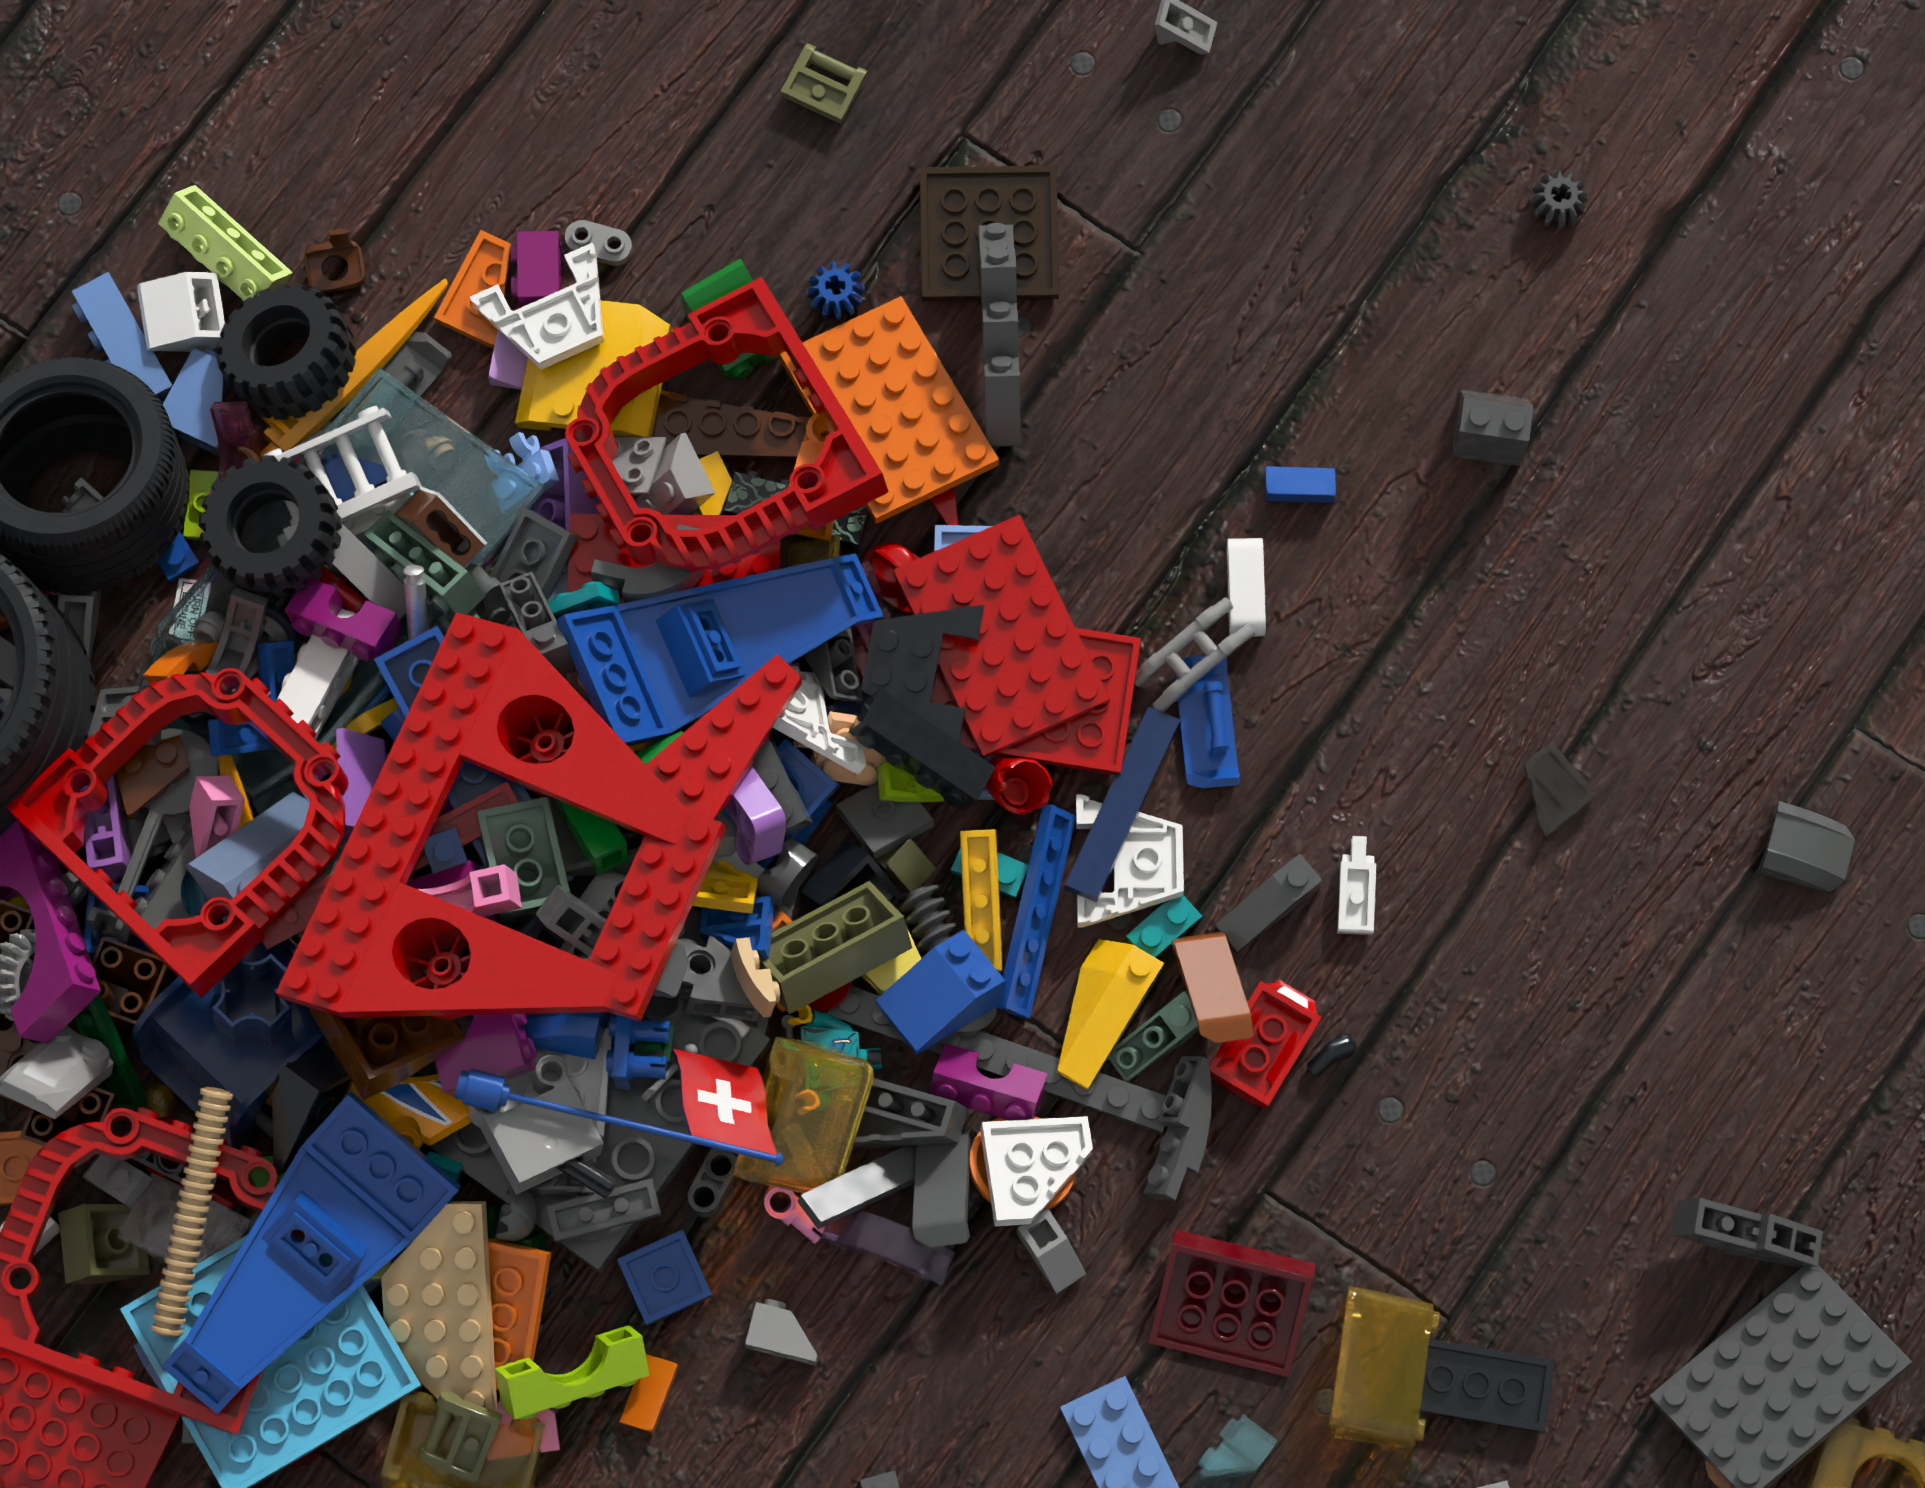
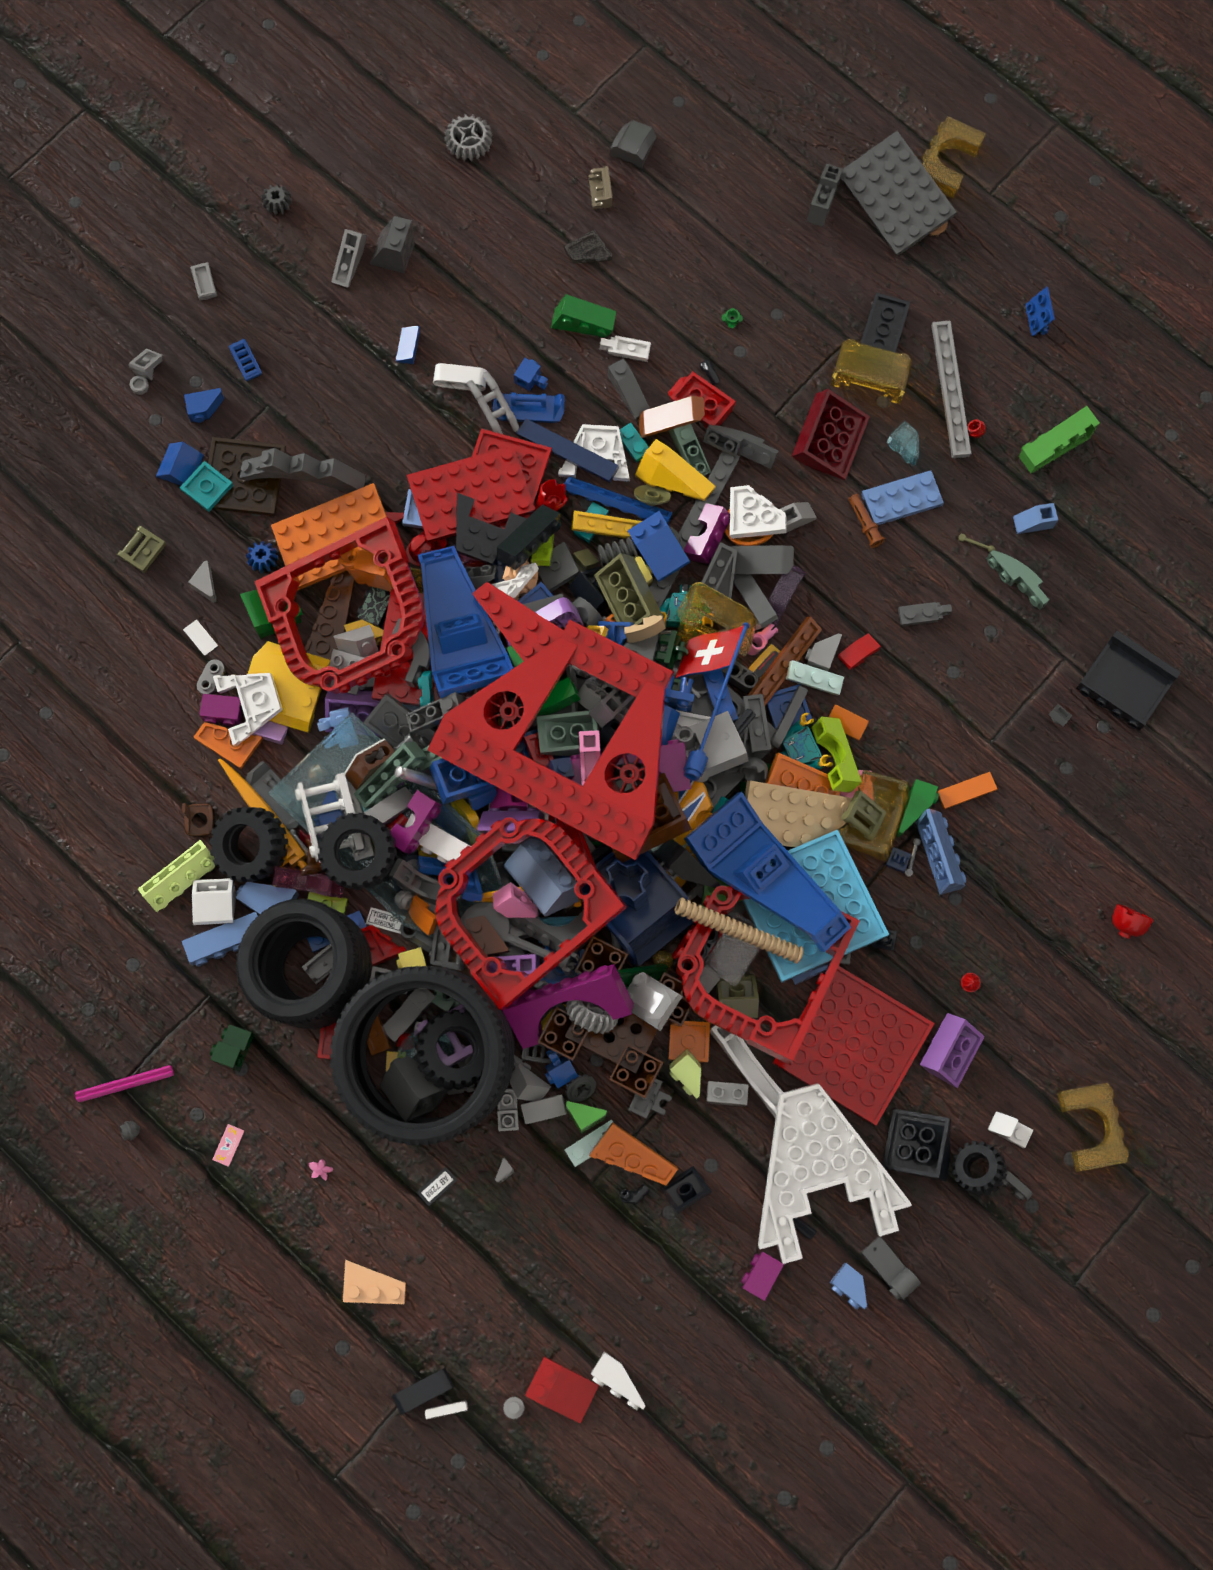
camera: 85 degrees left, 0 degrees up
none -> light grey tile [130,375,149,395]
none -> blue slope [156,442,204,485]
none -> teal tile [180,461,233,512]
none -> white sticker [183,619,218,656]
none -> blue slope [184,388,224,423]
none -> light grey slope [188,561,217,602]
none -> light grey tile [190,262,217,301]
none -> blue slope [229,339,262,382]
none -> light grey slope [331,229,368,288]
none -> red wing [361,925,406,967]
none -> light yellow brick [396,947,427,969]
none -> light grey gear [445,114,492,162]
none -> blue brick [514,358,548,391]
none -> green wedge [551,294,616,338]
none -> dark tan hinge [589,166,612,209]
none -> olive dish [634,485,671,506]
none -> dark green hips [655,630,689,670]
none -> blue plate [702,670,738,722]
none -> green plate [721,308,743,329]
none -> dark orange plate [748,616,822,706]
none -> sticker [749,644,781,678]
none -> dark grey beam [770,685,808,749]
none -> teal torso [774,713,833,770]
none -> light aqua plate [786,660,844,695]
none -> red slope [838,633,881,670]
none -> dark orange pin [848,494,885,548]

